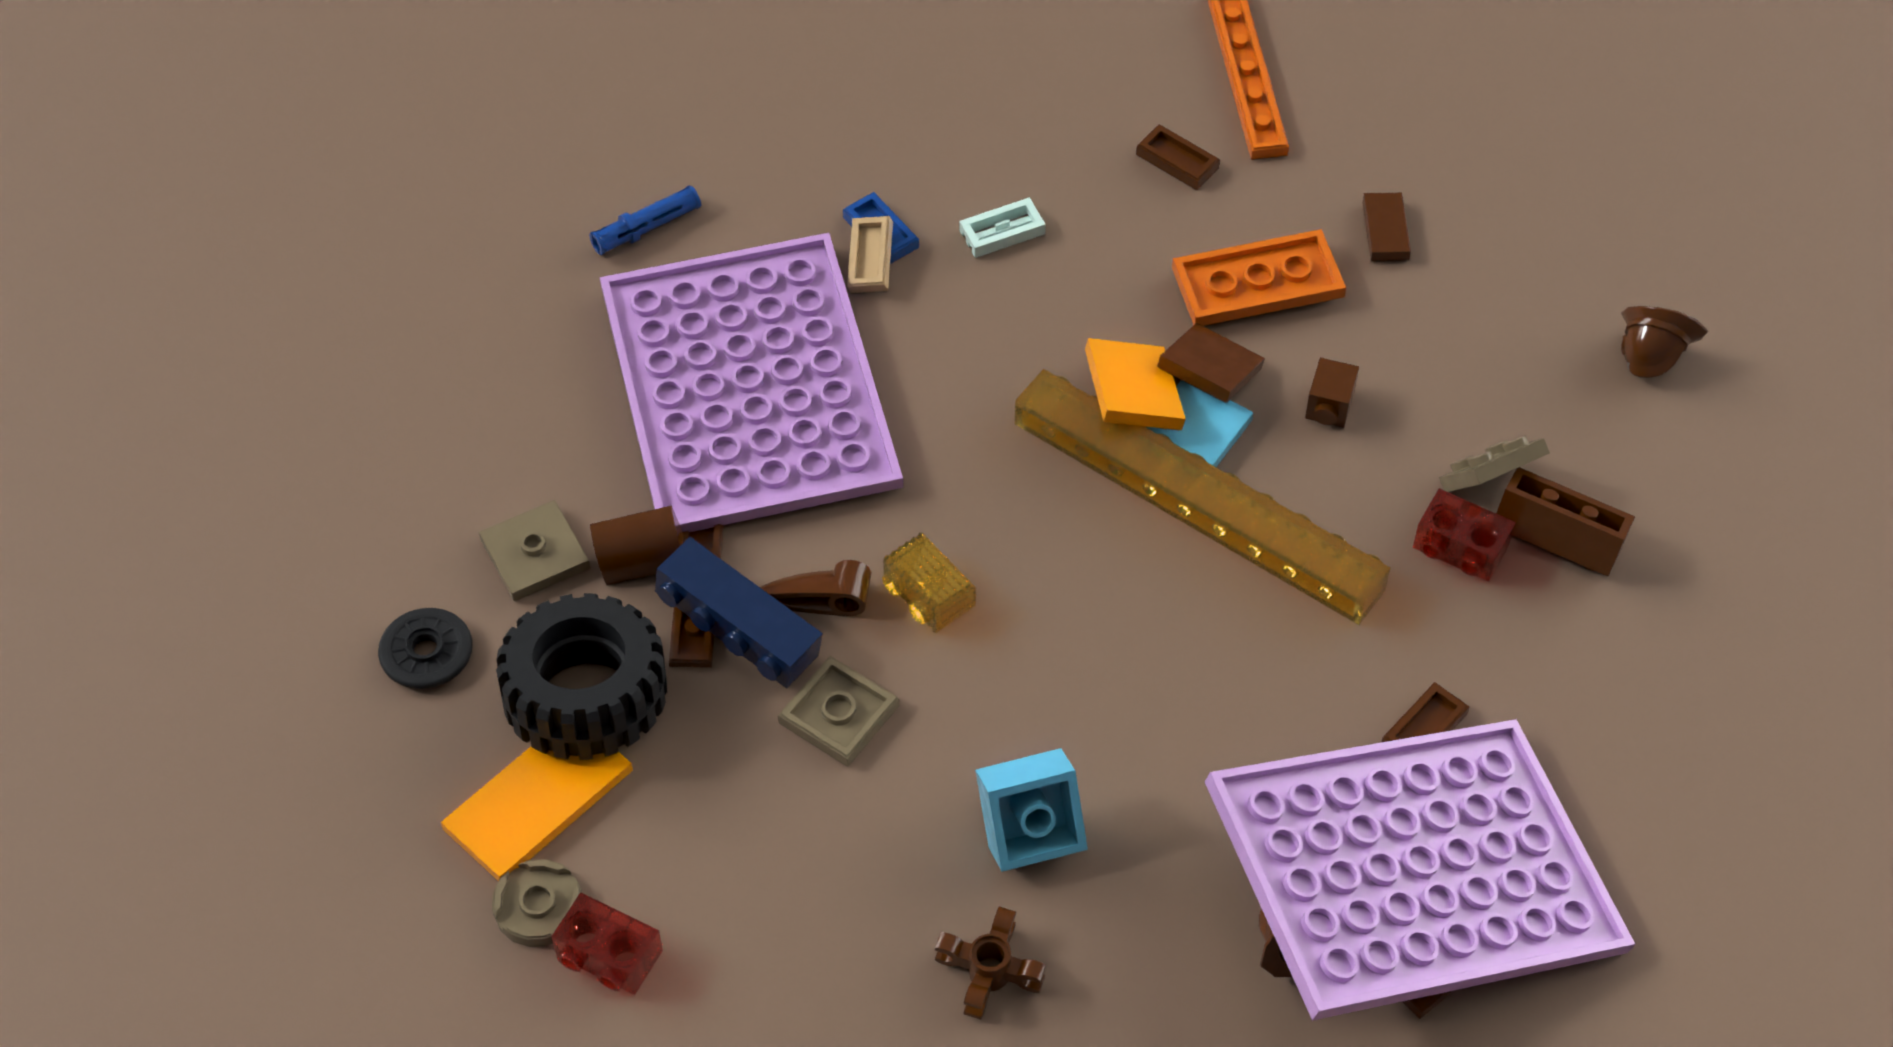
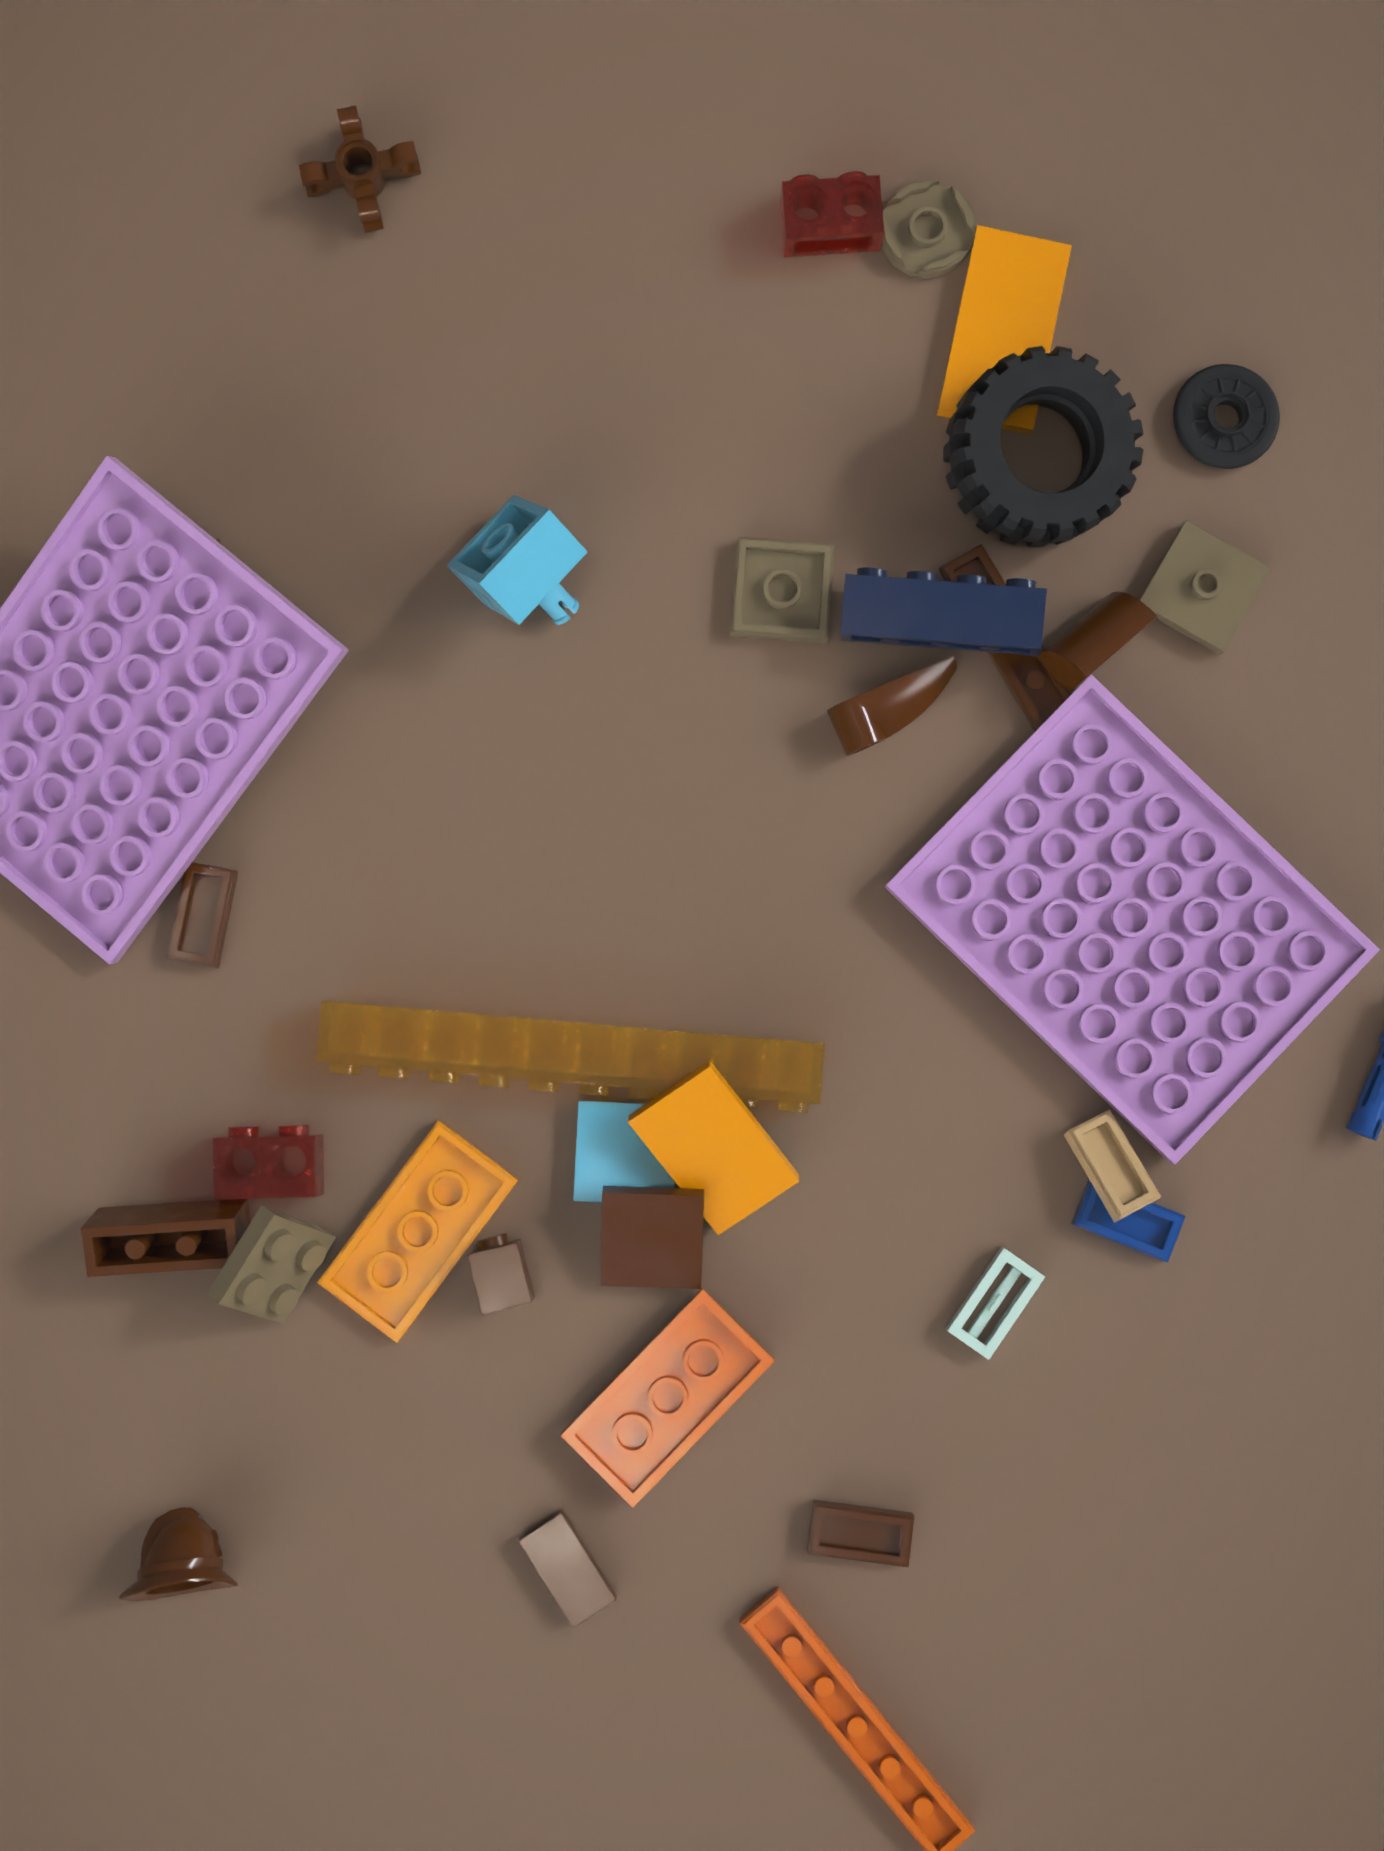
camera: 145 degrees right, 30 degrees up
clear yellow brick [882,532,976,633] -> none
reddish brown pin [935,906,1046,1020] -> none
none -> light orange tile [317,1120,519,1343]

